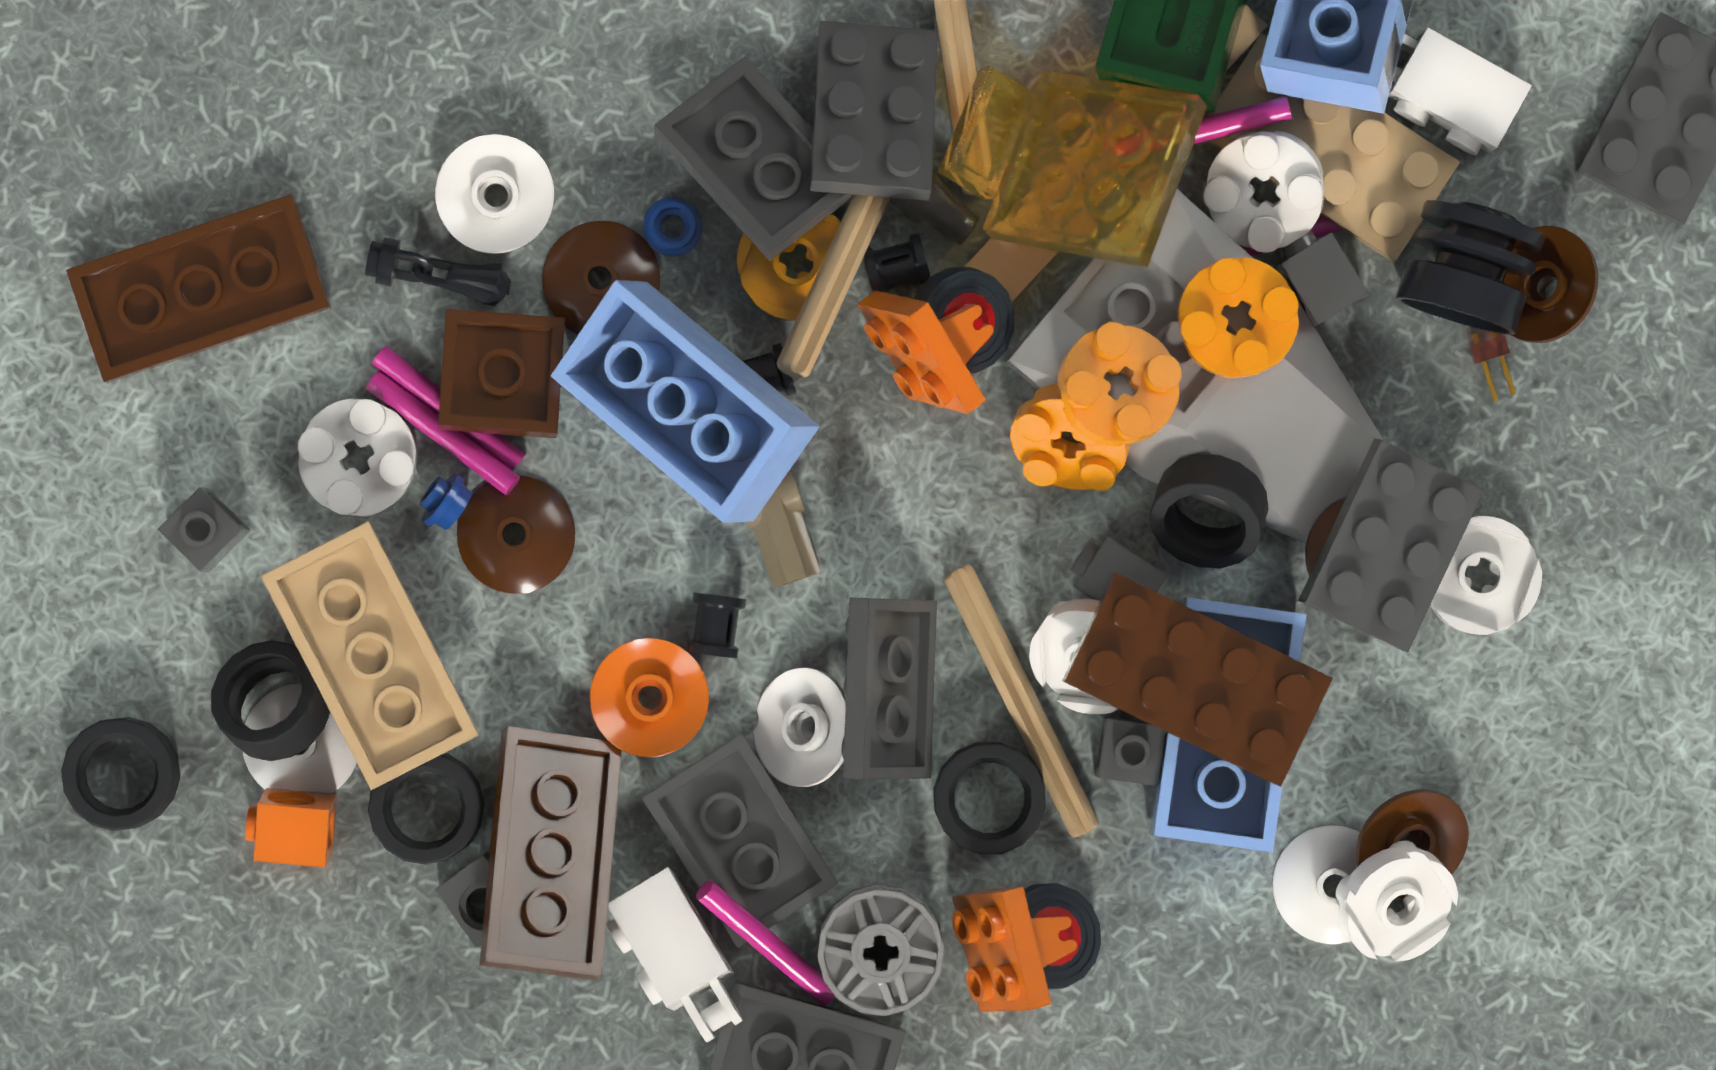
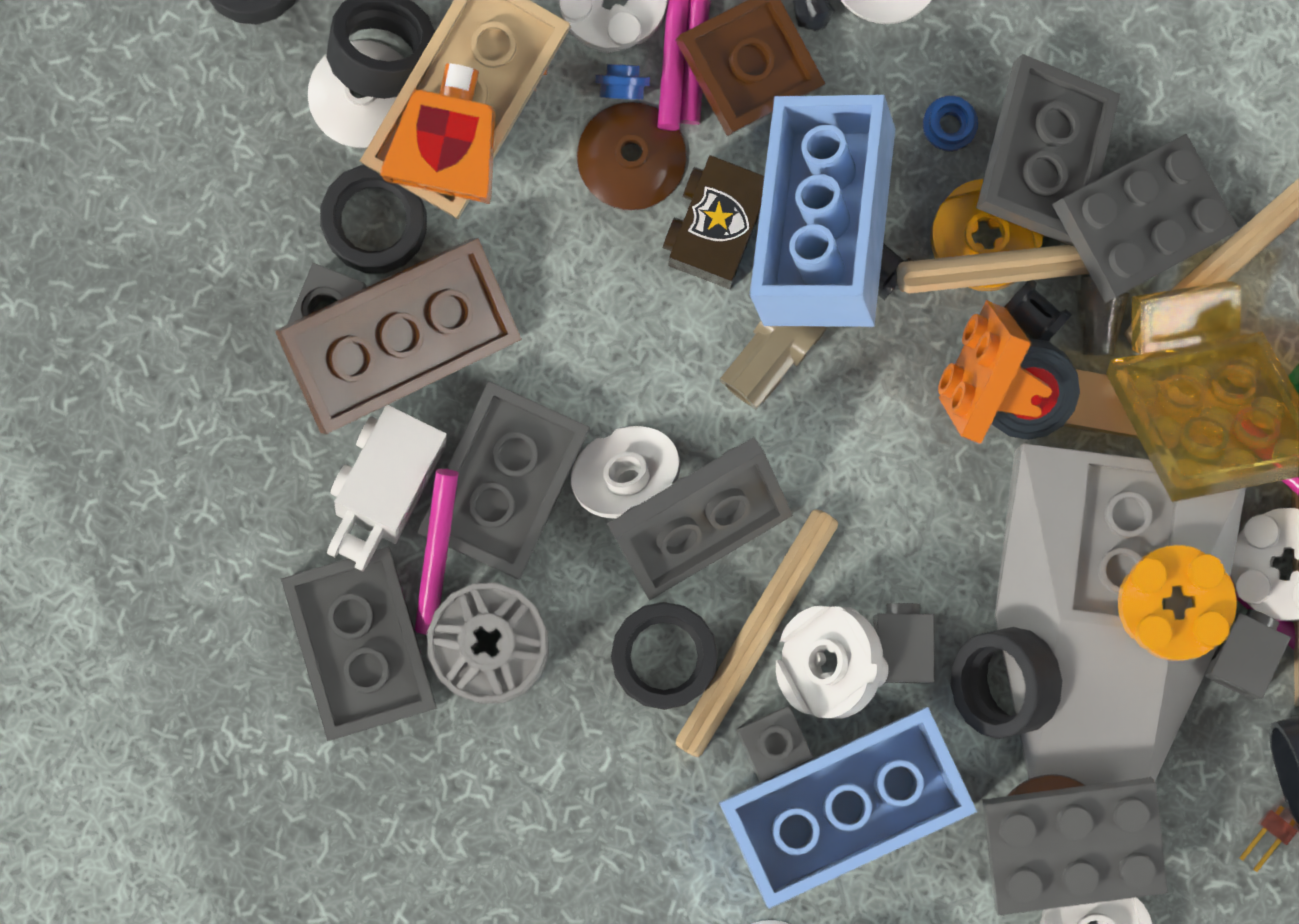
camera: 55 degrees right, 5 degrees down
orange brick [245,788,337,868] -> none
reddish brown dish [542,221,660,334] -> none
orange dish [590,638,709,757] -> none
black bush [687,592,746,658] -> none
orange plate [952,883,1101,1012] -> none
light orange plate [1010,384,1131,491] -> none
light orange plate [1057,322,1182,446] -> none
reddish brown plate [1062,572,1333,787] -> none
none -> orange torso [380,63,495,204]
none -> dark brown brick [663,155,765,290]

